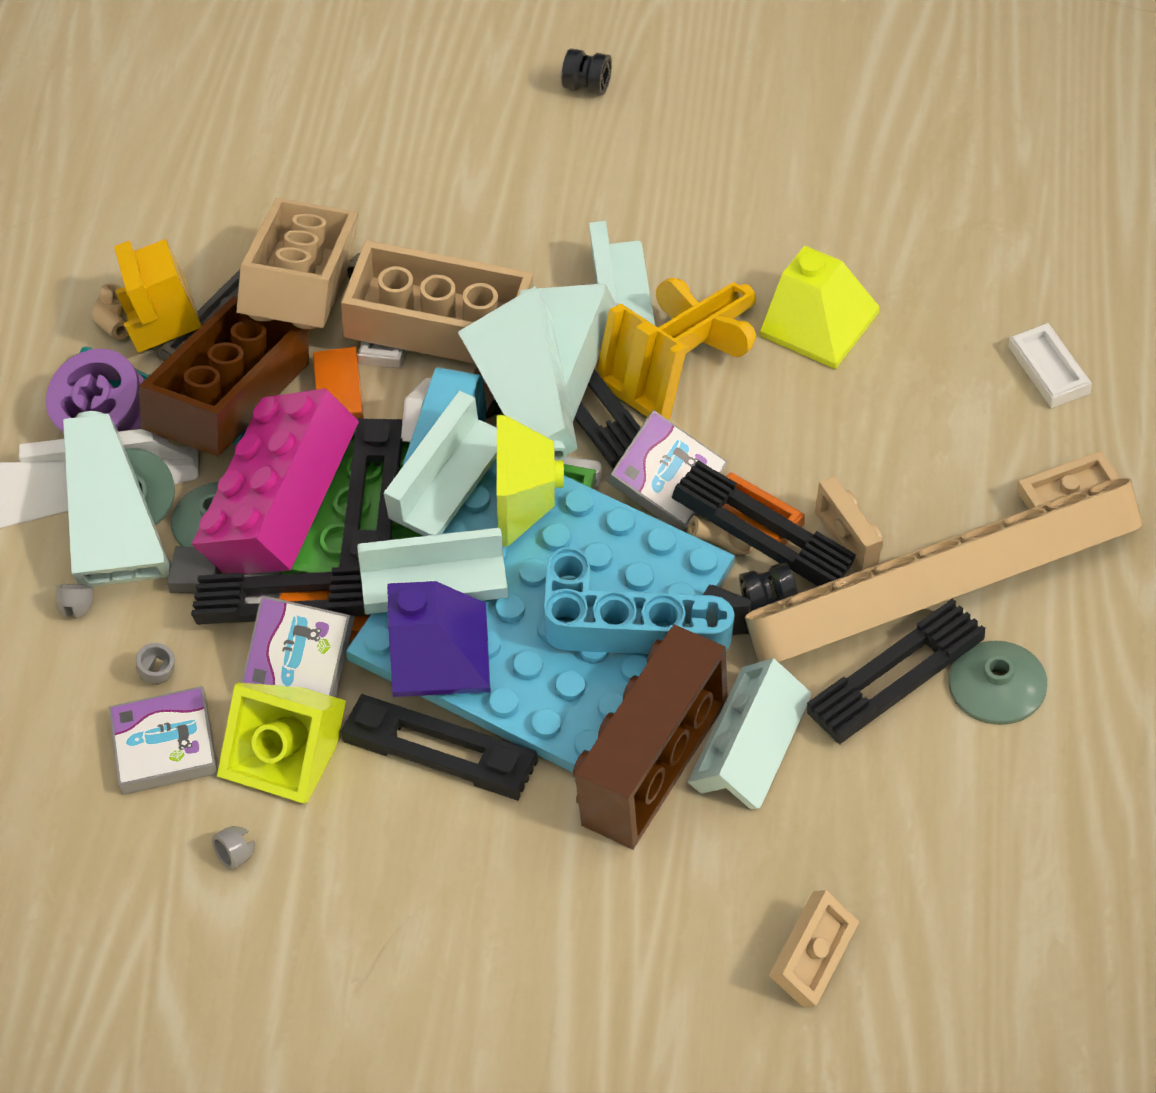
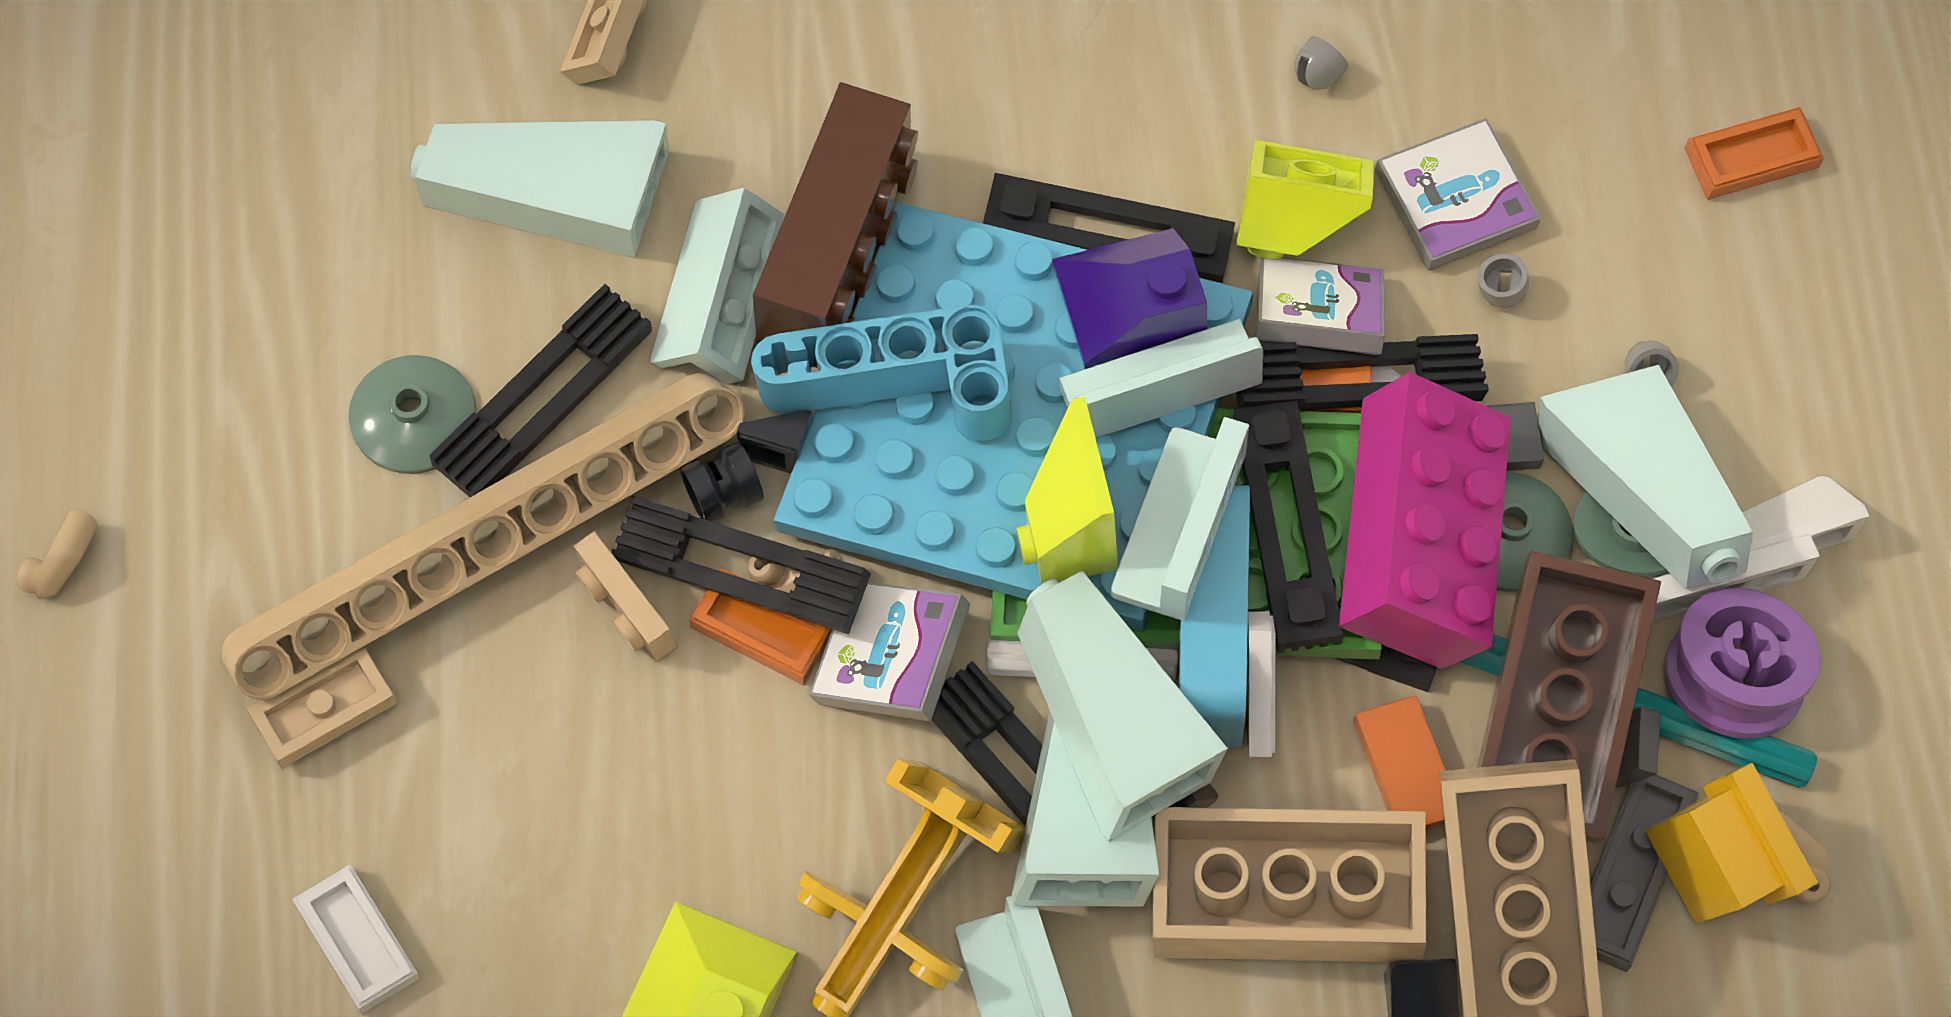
camera: 160 degrees right, 15 degrees up
none -> light aqua slope [410,120,669,258]

